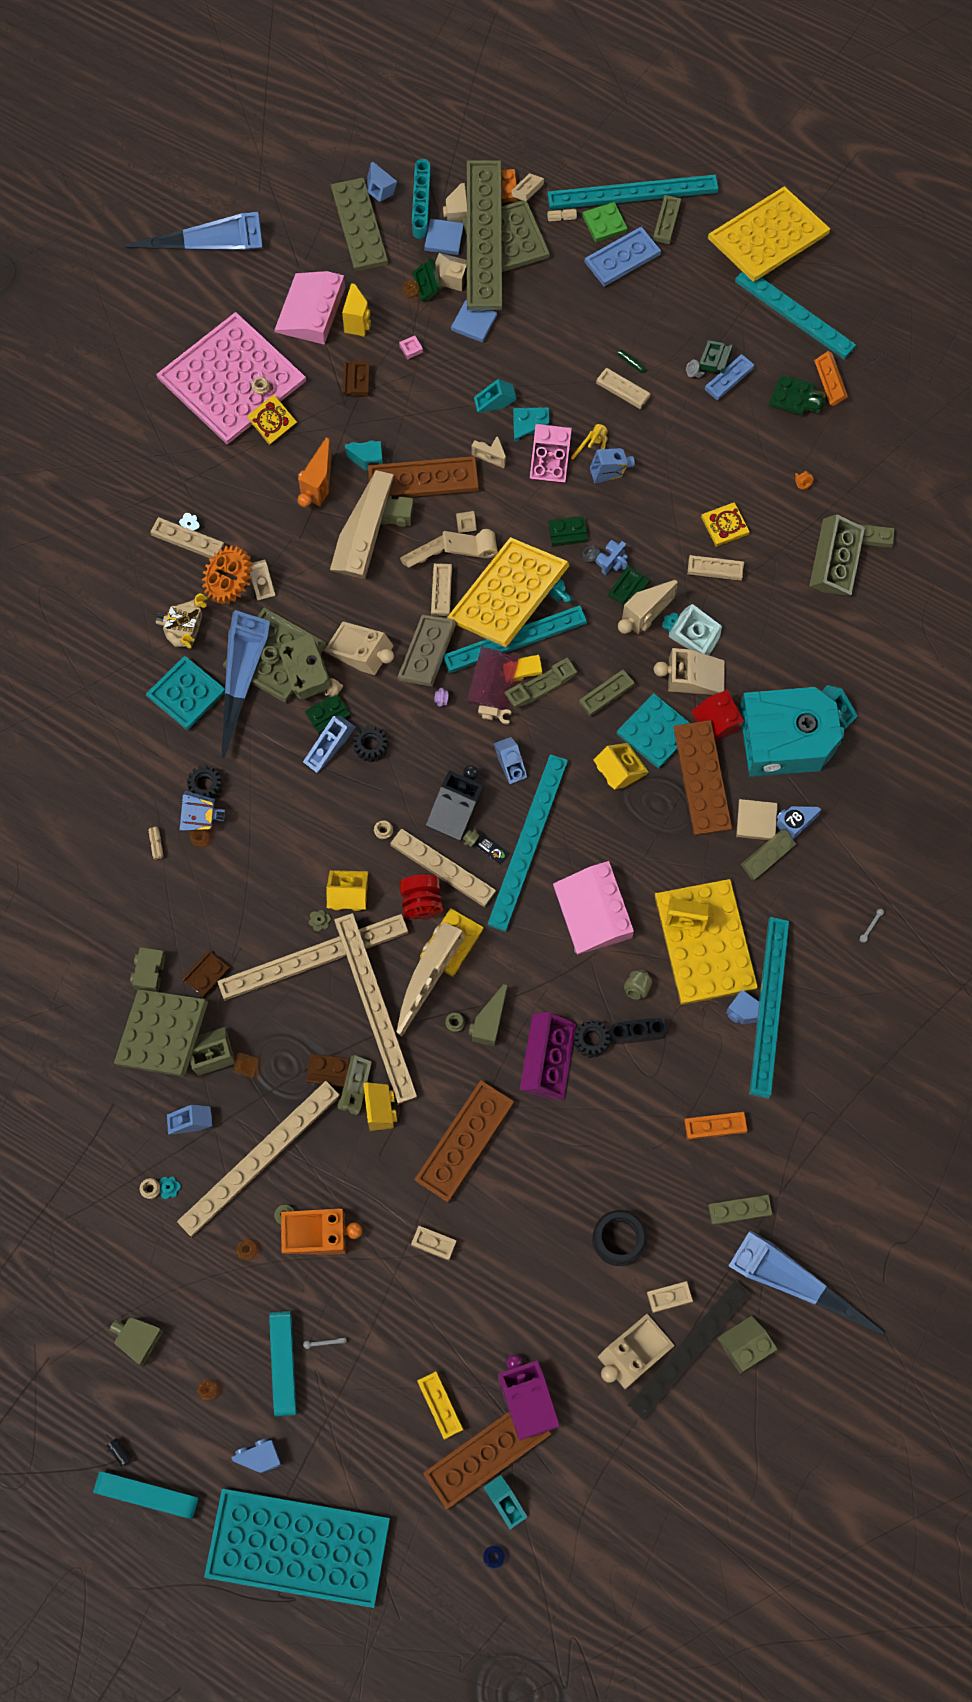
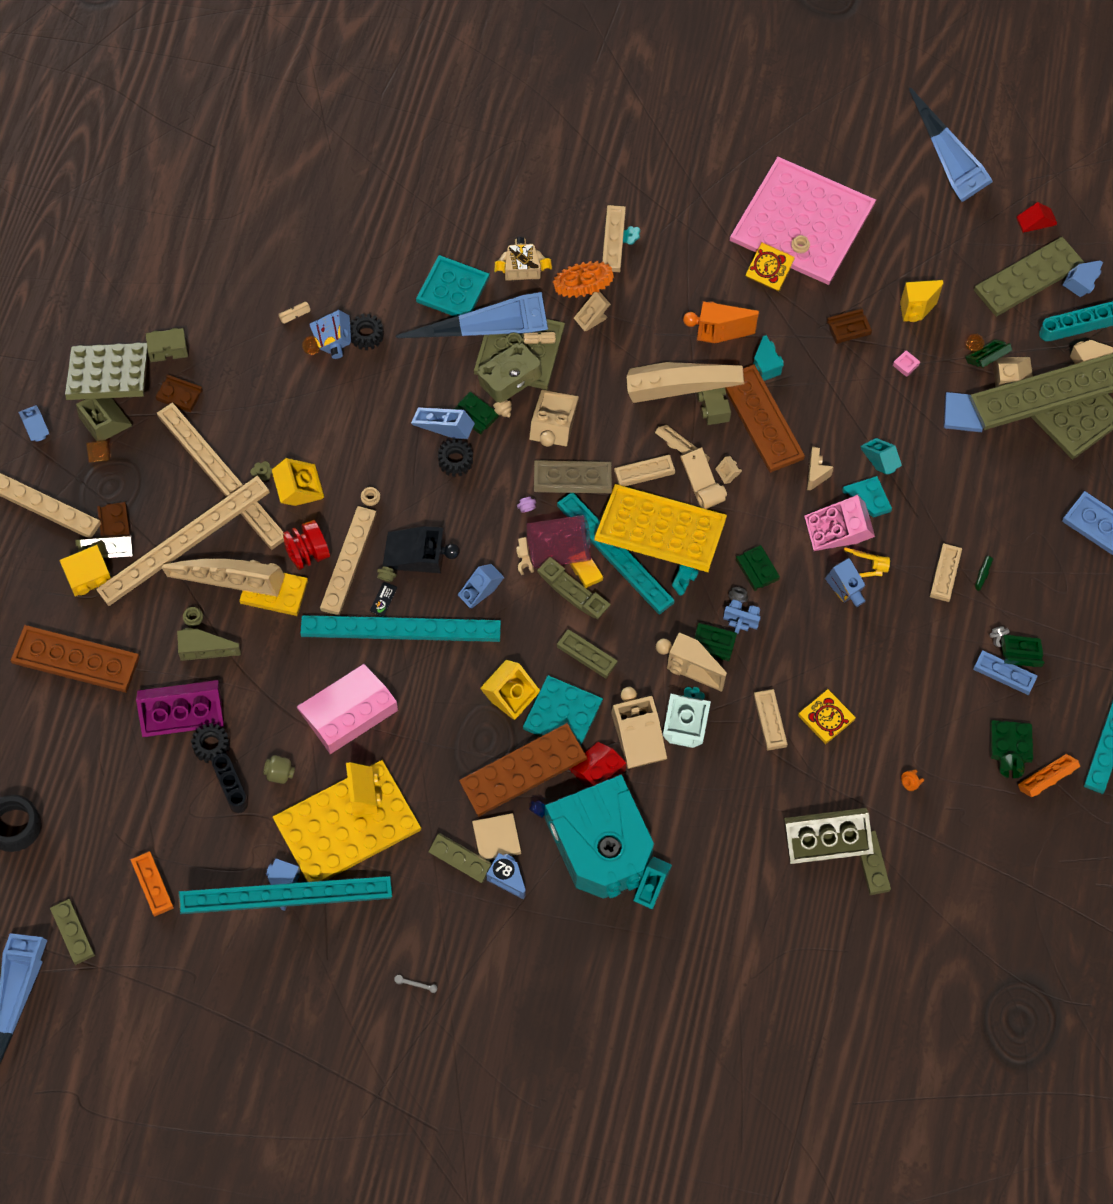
camera: 70 degrees right, 5 degrees down
bright pink slope [274,271,345,345] -> none
medium blue tile [424,219,464,255] -> none
none -> tan piece [523,332,556,344]
none -> clear blue plate [529,800,545,818]
none -> red slope [1016,202,1057,233]

